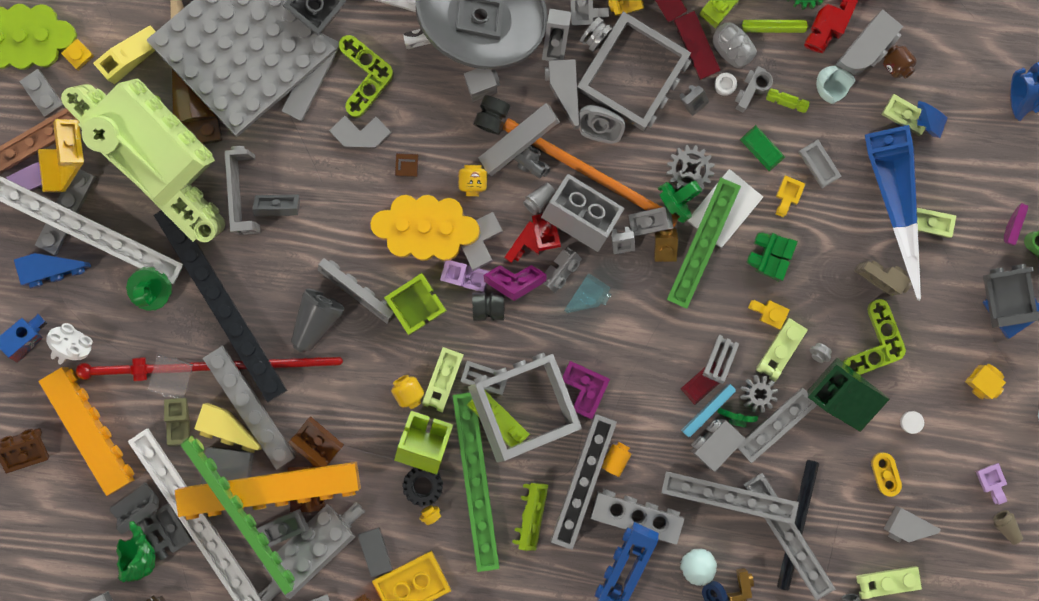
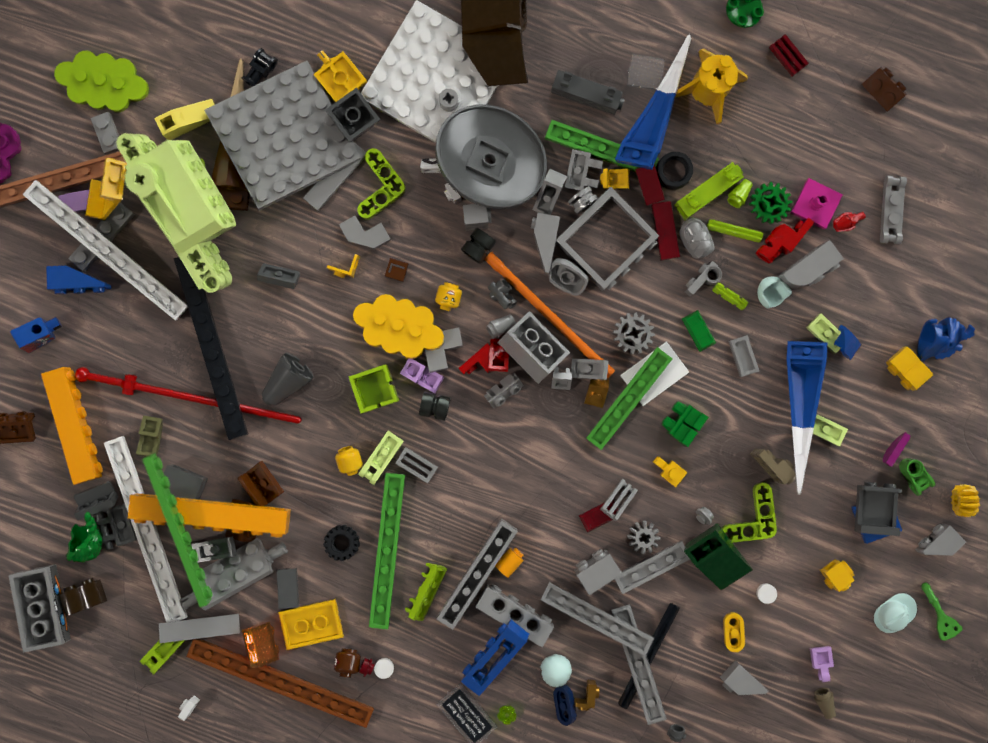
camera: 10 degrees right, 0 degrees up
white plate [47,323,93,364] -> none
yellow plate [61,39,94,71] -> none
green tile [126,267,172,311] -> none
clear piece [148,354,193,399] -> none
light yellow slope [195,403,262,453] -> none
light grey plate [203,346,296,470] -> none
light grey panel [225,146,261,235] -> none
light grey plate [318,258,394,324] -> none
lime piece [394,411,453,474] -> none
yellow plate [419,505,441,525] -> none
lime plate [467,390,530,447] -> none
light grey window [468,352,582,462] -> none
light grey tile [478,103,560,176] -> none
magenta plate [484,265,547,301] -> none
magenta plate [562,361,610,419] -> none
clear light blue slope [564,273,612,313] -> none
green tile [658,181,702,223] -> none
flat silver tile [680,85,709,116] -> none
medium azure tile [681,384,736,437] -> none
white tile [714,73,737,96] -> none
green animal [717,408,758,428] -> none
yellowish green plate [756,318,808,382] -> none
yellow plate [775,175,805,217] -> none
yellowish green plate [856,566,922,599] -> none
reddish brown head [883,45,917,79] -> none
none -> yellow bracket [327,254,360,278]
none -> white plate [444,183,461,204]
none -> yellow brick [886,346,933,391]

